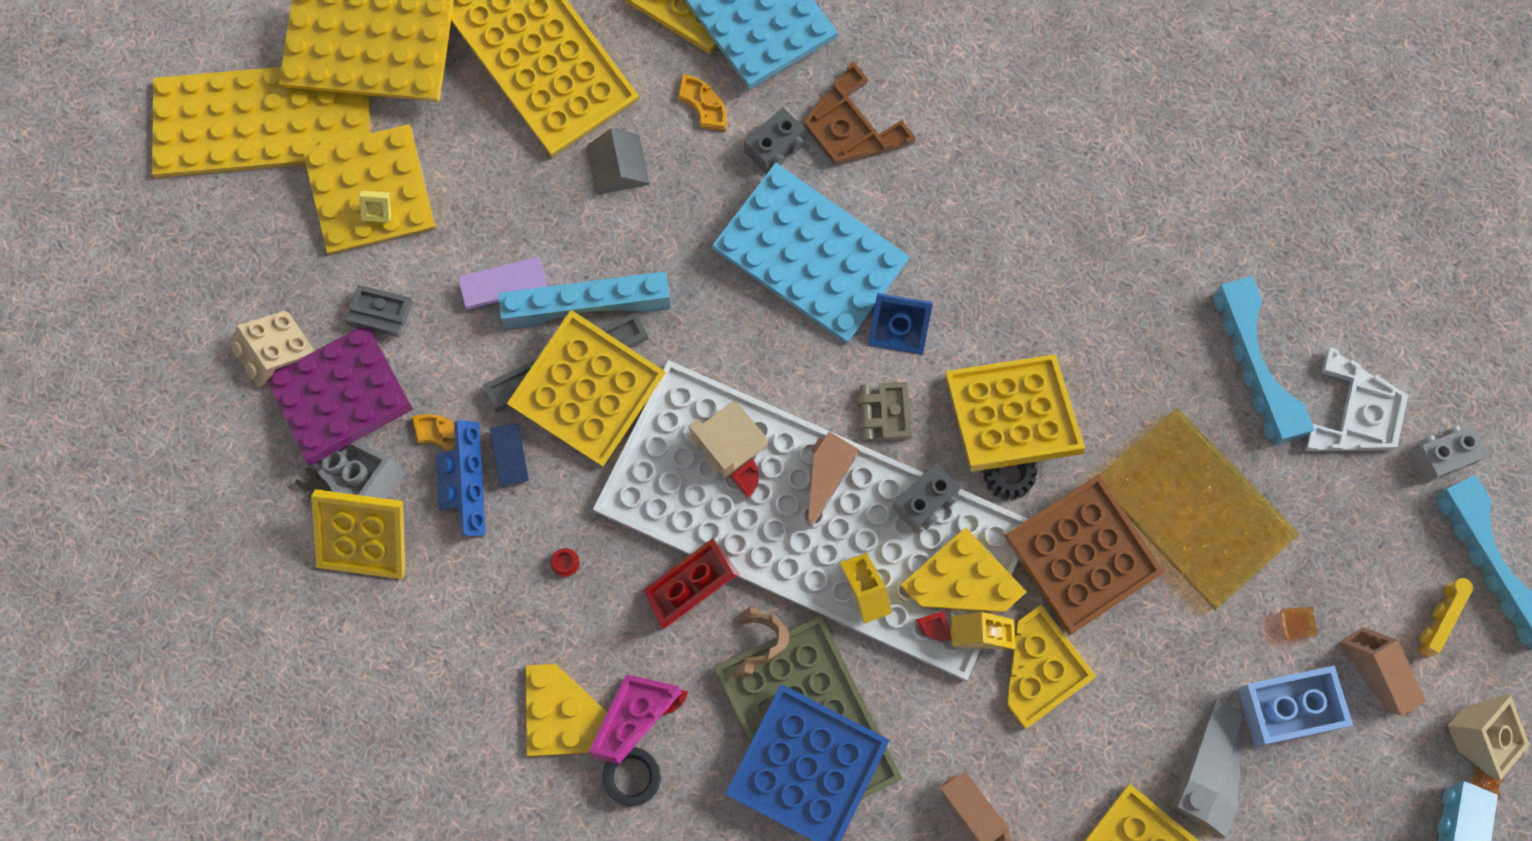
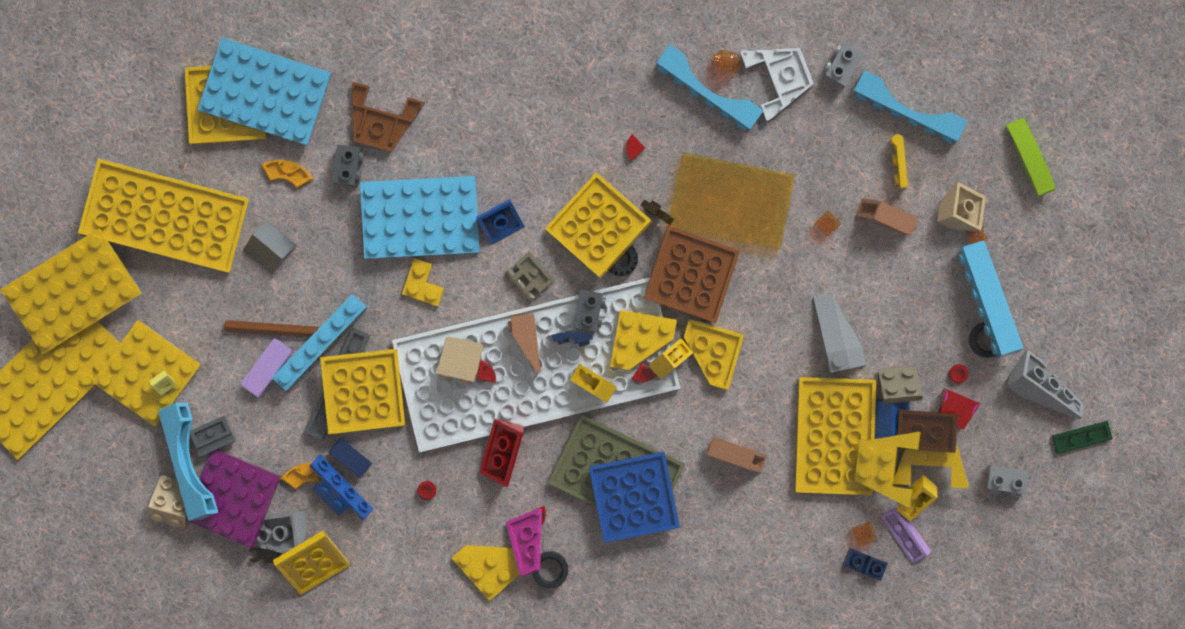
camera: 35 degrees left, 15 degrees up
medium nougat helmet [732,606,789,678] -> none
light blue brick [1237,665,1353,748] -> none
none -> medium azure arch [158,403,218,521]
none -> dark orange axle [224,320,338,339]
none -> yellow plate [402,258,444,306]
none -> dark blue slope [552,332,593,347]
none -> red tile [626,134,645,161]
none -> dark brown plate [640,199,674,225]
none -> clear orange head [711,49,741,76]

